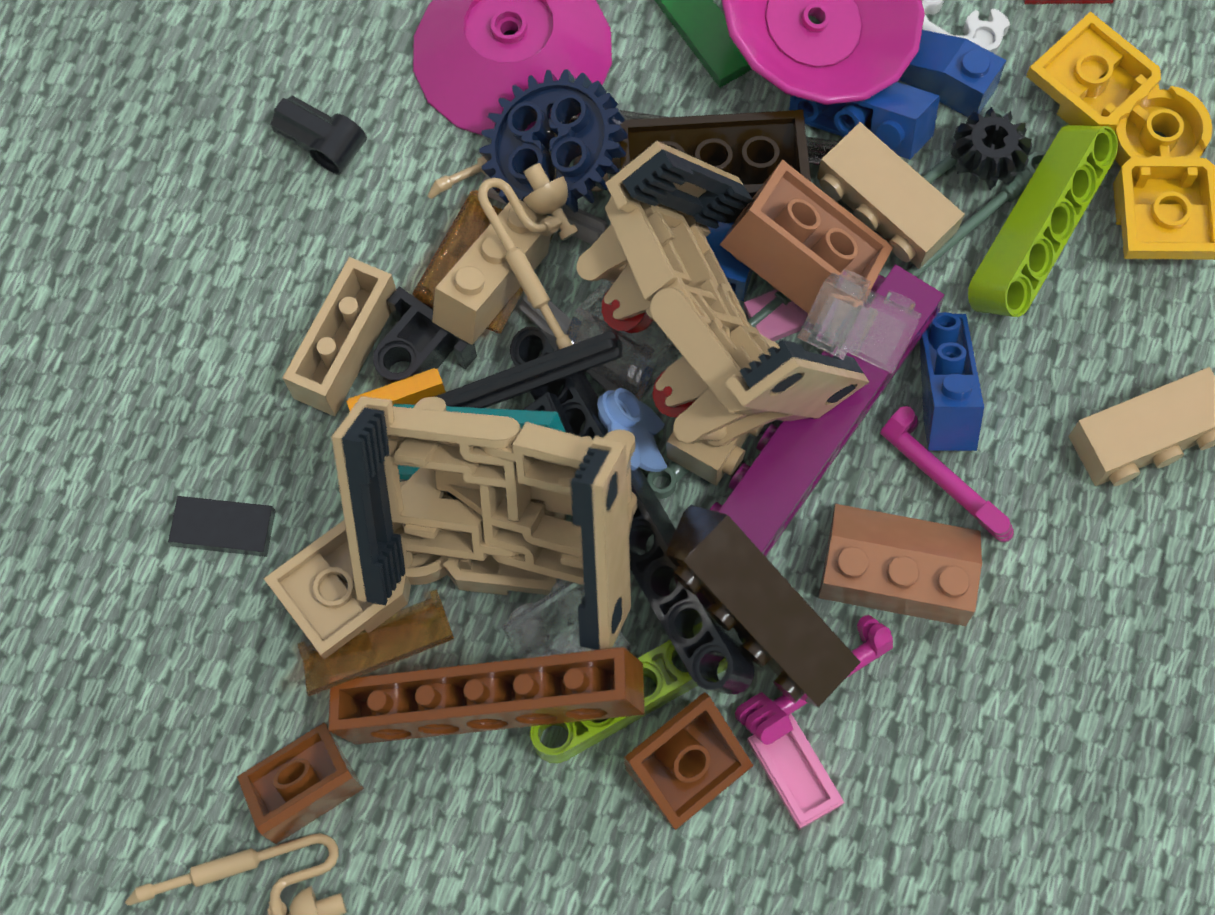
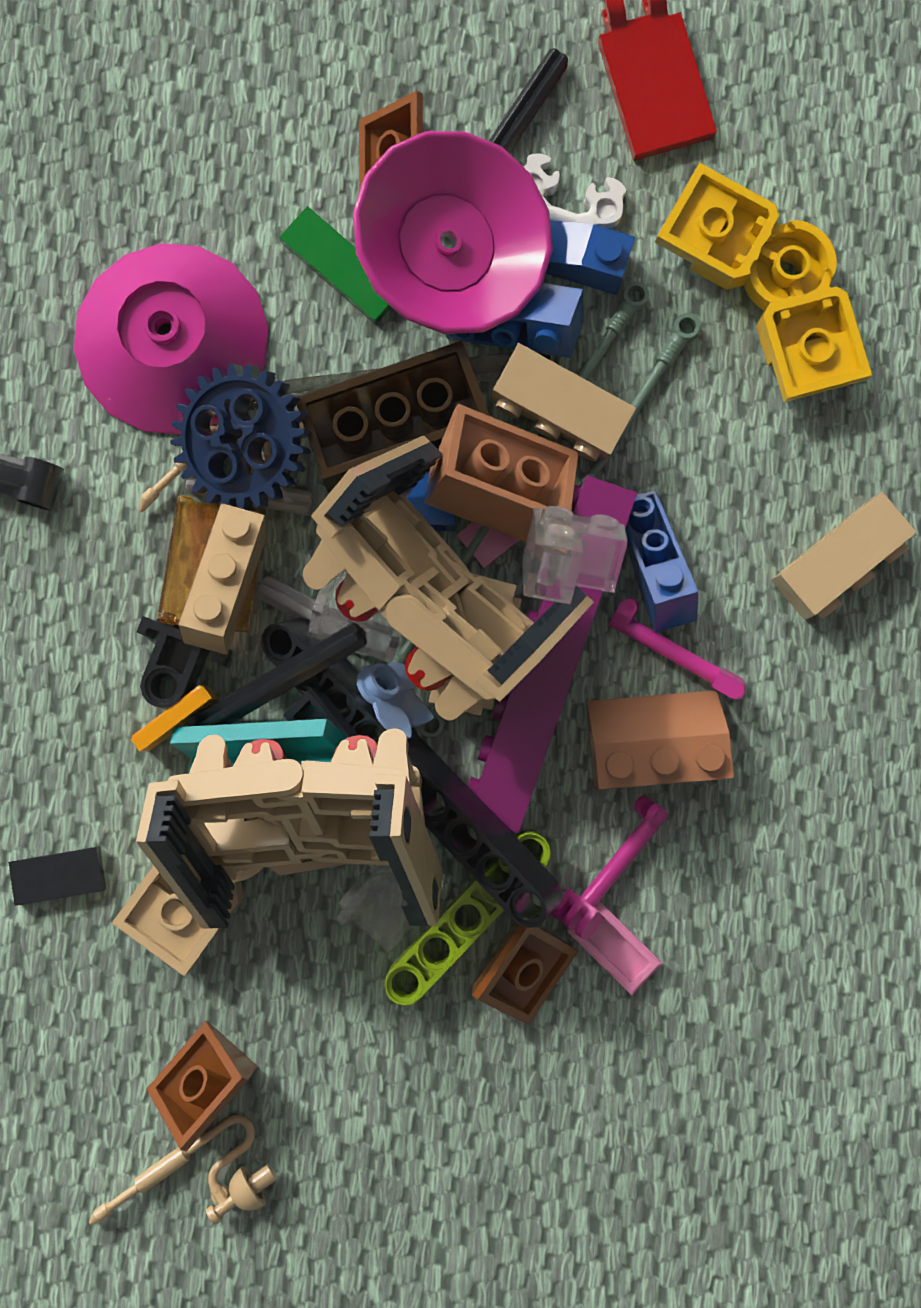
camera: 20 degrees left, 15 degrees up
tan brick [282,257,396,417] -> none
clear orange piece [297,589,454,697] -> none
dark orange brick [329,647,645,745] -> none
tan piece [478,163,578,349] -> none
dark brown slope [665,505,861,708] -> none
black gear [950,107,1032,190] -> none
lime beam [968,125,1118,317] -> none

